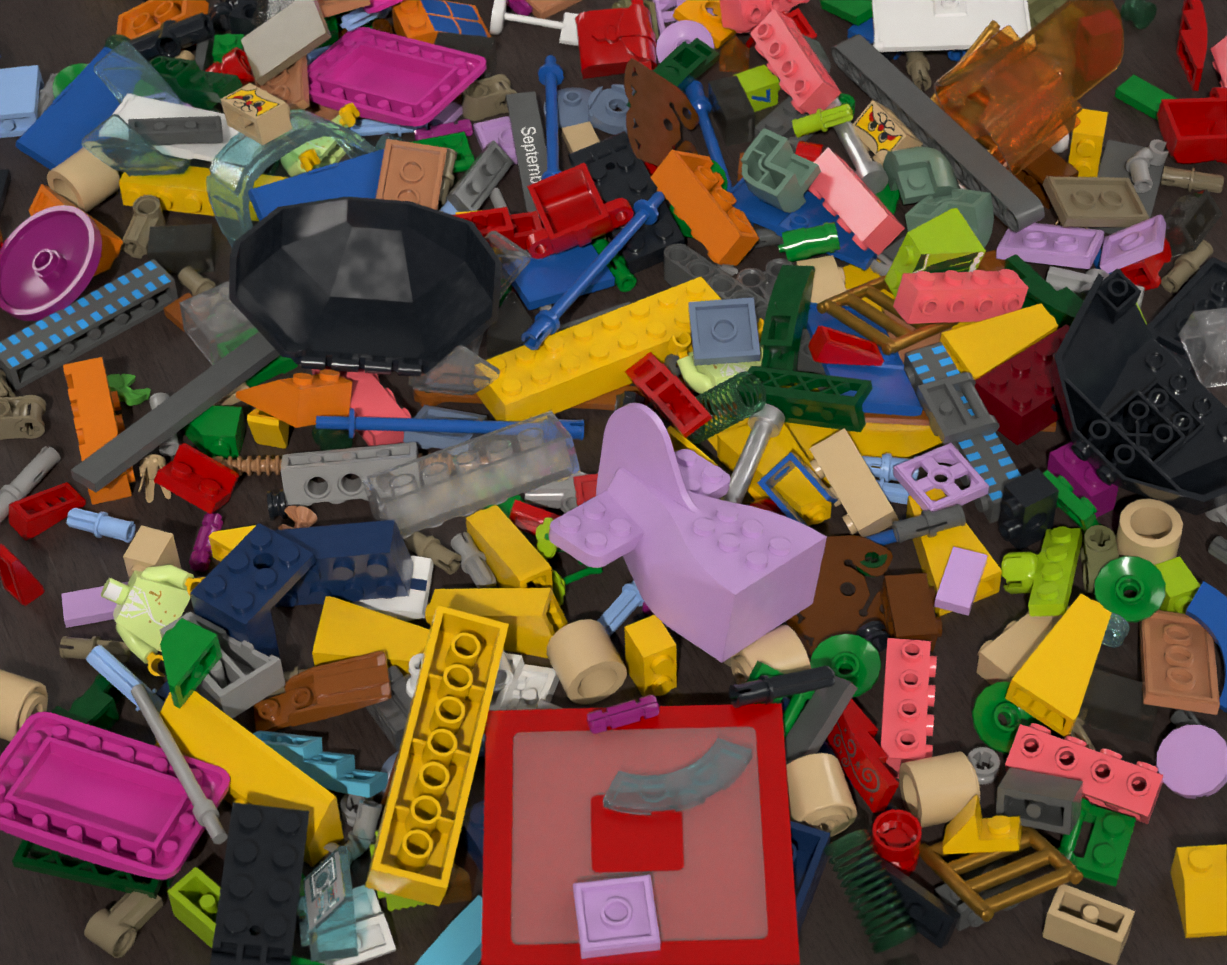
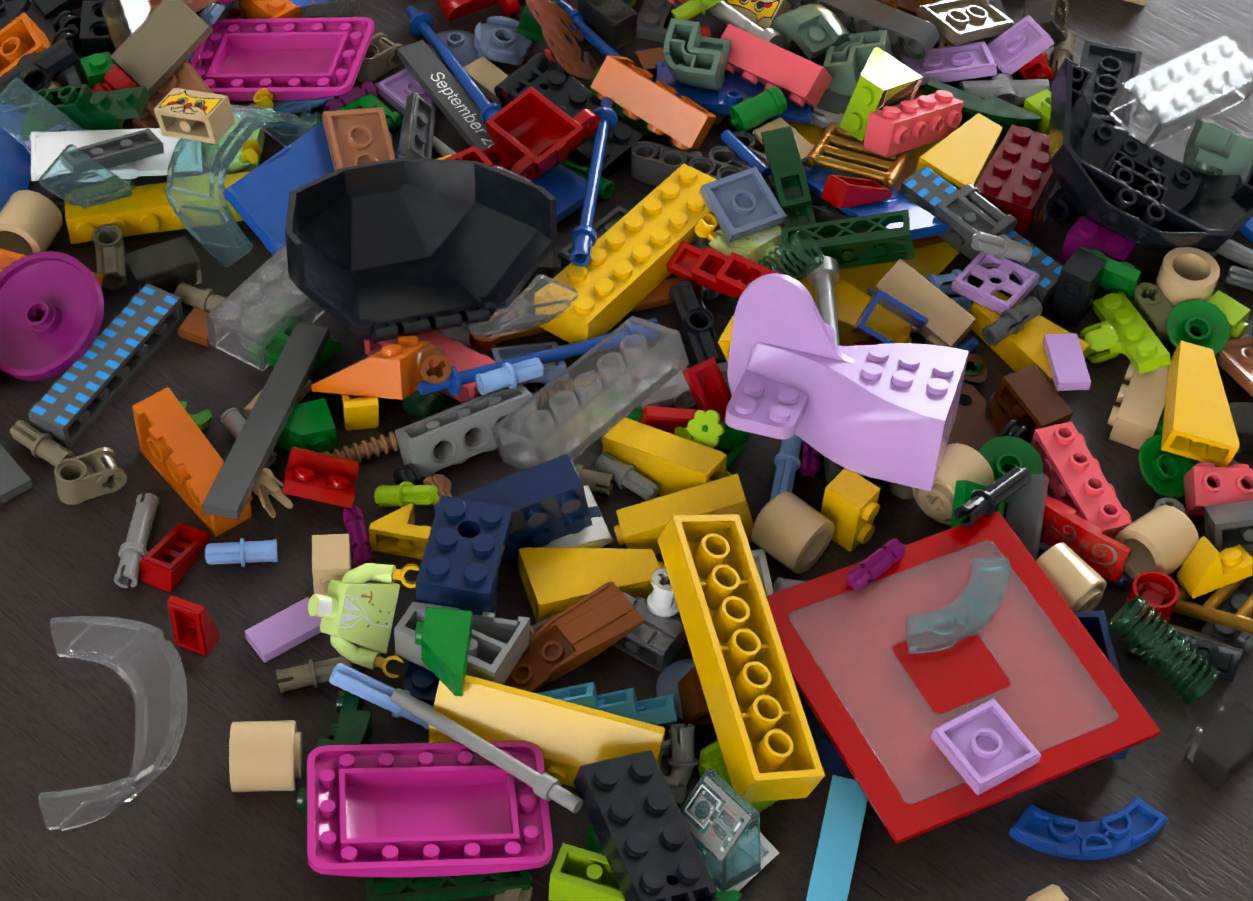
camera: 30 degrees left, 0 degrees up
none -> lime axle [374,481,439,508]
none -> dark orange bush [416,344,451,384]
none -> light blue axle [475,357,544,395]
none -> blue piece [721,130,770,179]
none -> light grey axle [971,231,1033,264]

